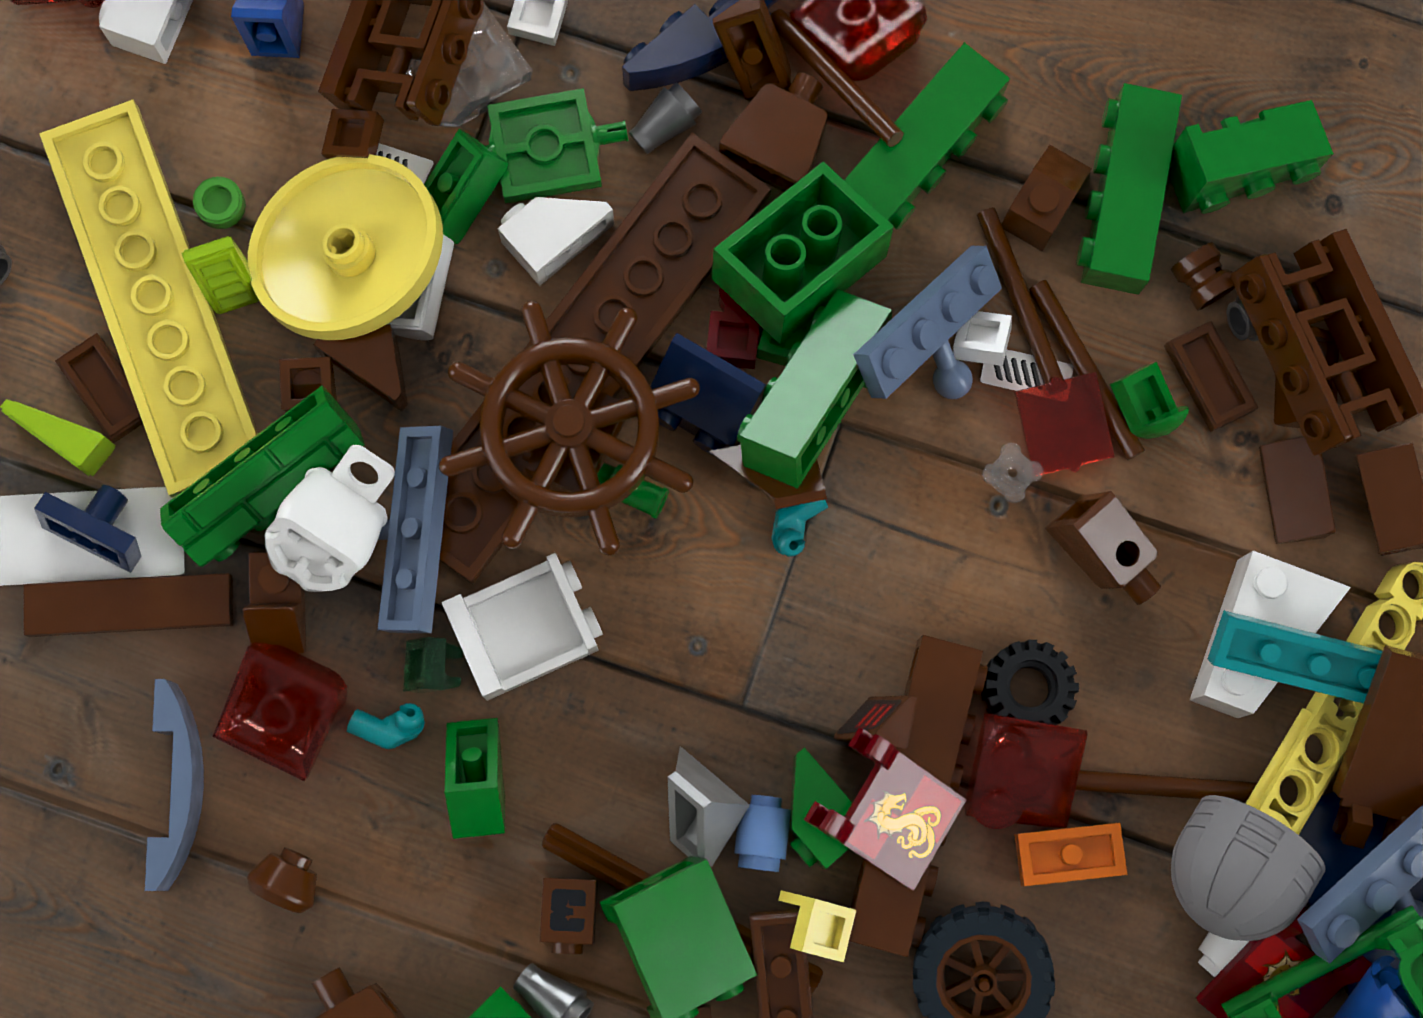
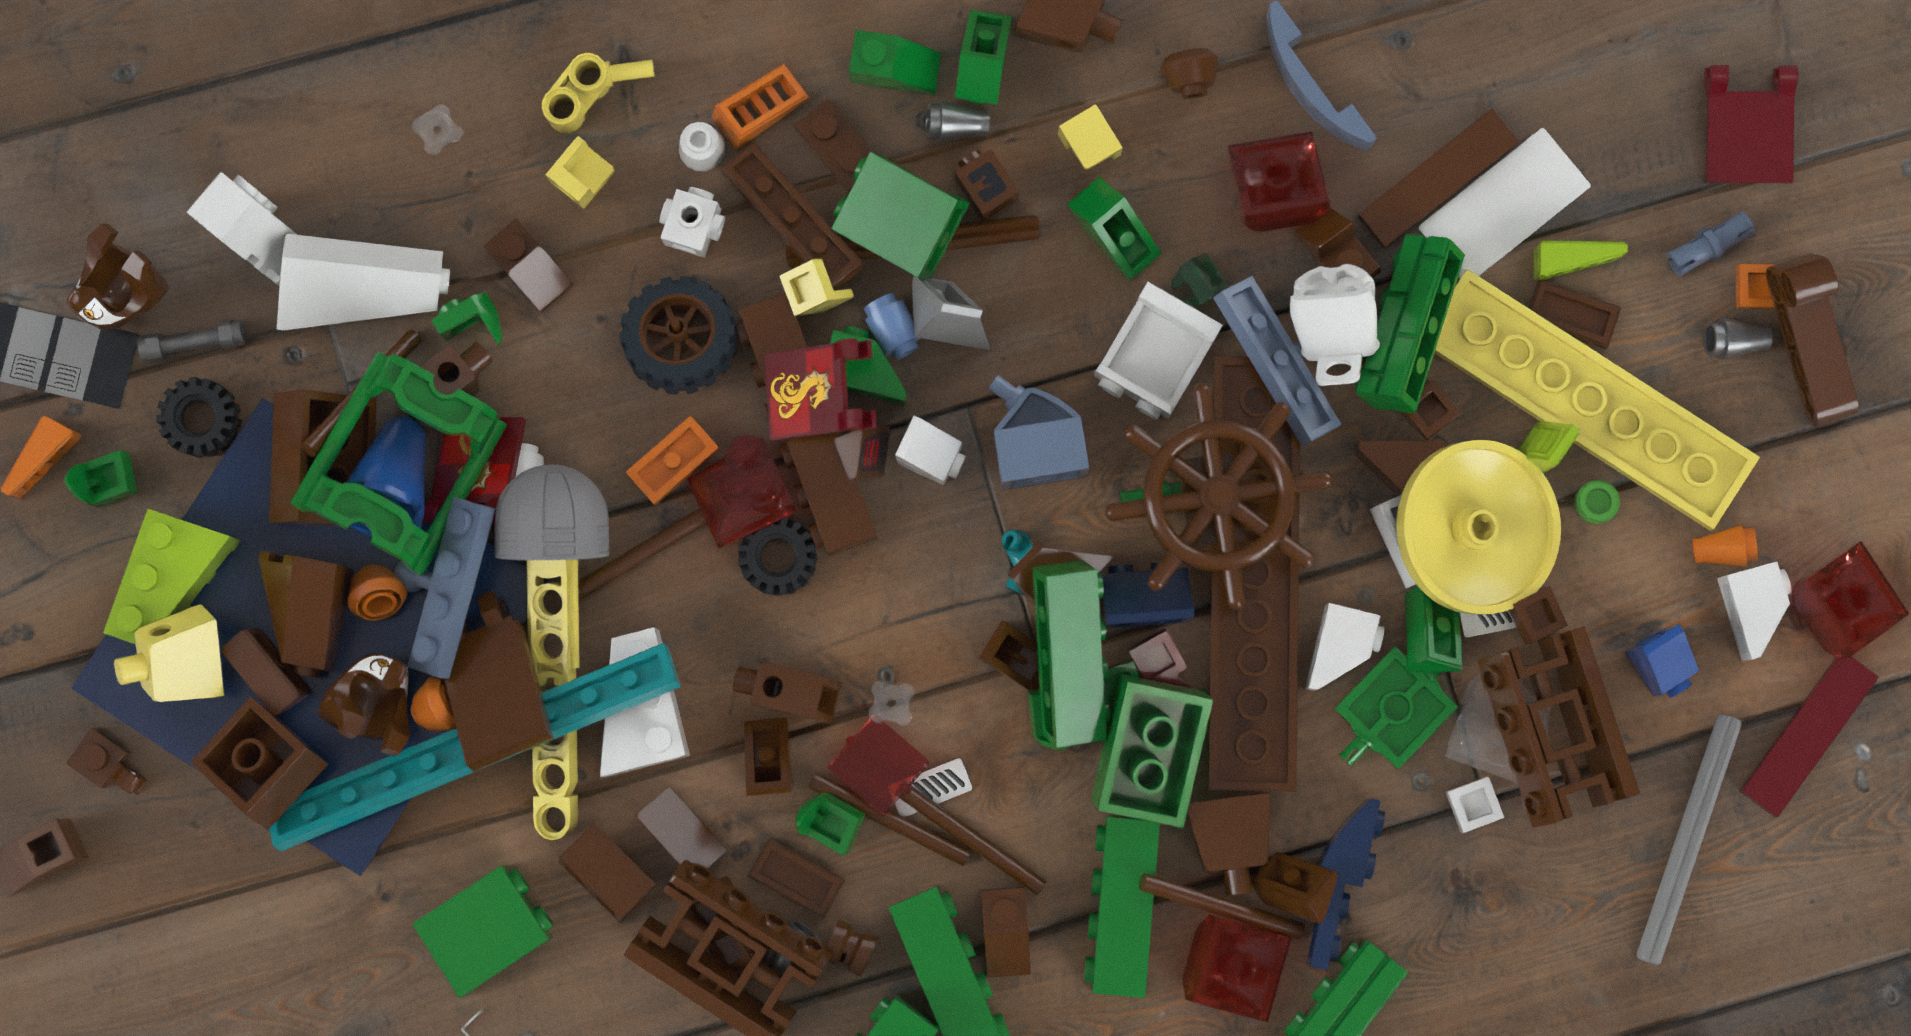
camera: 155 degrees right, 5 degrees up
dark blue tile [34,485,142,573] -> none
teal arm [347,703,425,750] -> none
flat silver cone [629,82,702,154] -> none
sand blue plate [853,246,1002,399] -> none
white plate [953,311,1012,366] -> none
none -> reddish brown slope [744,717,794,796]
none -> white slope [895,416,966,485]
none -> reddish brown slope [979,620,1040,691]
none -> sand blue piece [989,375,1089,491]
none -> light yellow panel [1058,104,1123,170]
none -> orange cone [1692,524,1758,567]

